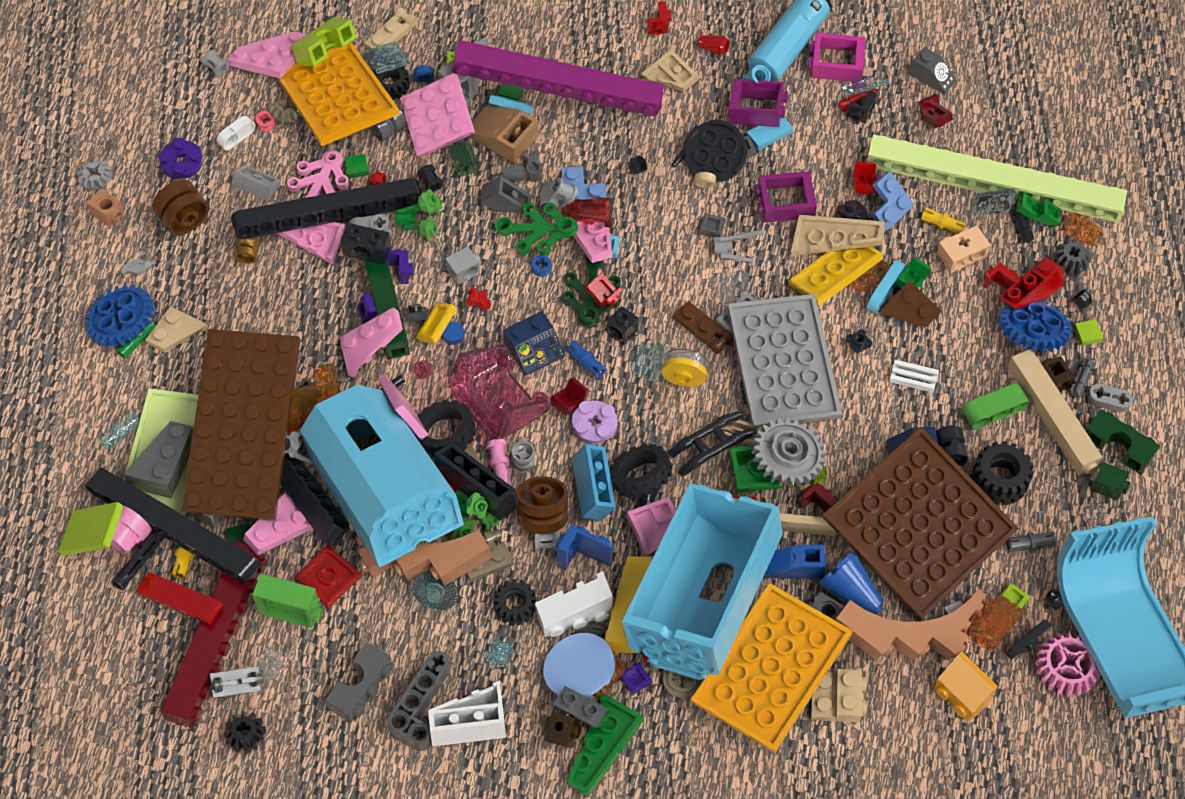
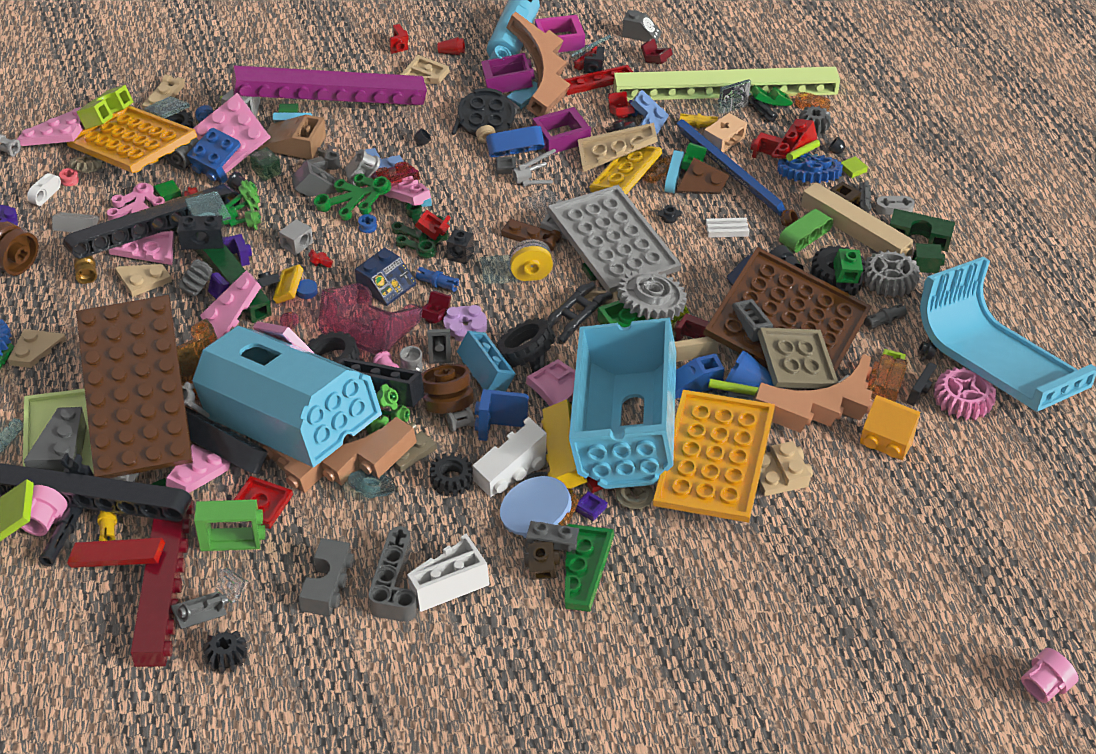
camera: 20 degrees left, 15 degrees down
clear light blue wheel [485,640,514,669] -> none
none -> black plate [61,453,94,476]
none -> tan wing [115,264,172,297]
none -> dark grey gear [178,259,212,297]
none -> clear light blue piece [185,191,231,221]
none -> blue bracket [187,128,241,184]
none -> dark grey slope [427,329,451,364]
none -> blue beam [486,126,545,157]
none -> nougat arch [506,12,571,117]
none -> red tile [564,65,633,95]
none -> blue tile [677,119,785,216]
none -> lime bar [708,379,758,396]
none -> dark grey slope [732,299,773,342]
none -> dark tan plate [757,328,839,389]
none -> reddish brown plate [780,209,798,227]
none -> lime bar [786,140,820,161]
none -> green brick [833,249,863,283]
none -> light grey gear [863,250,920,298]

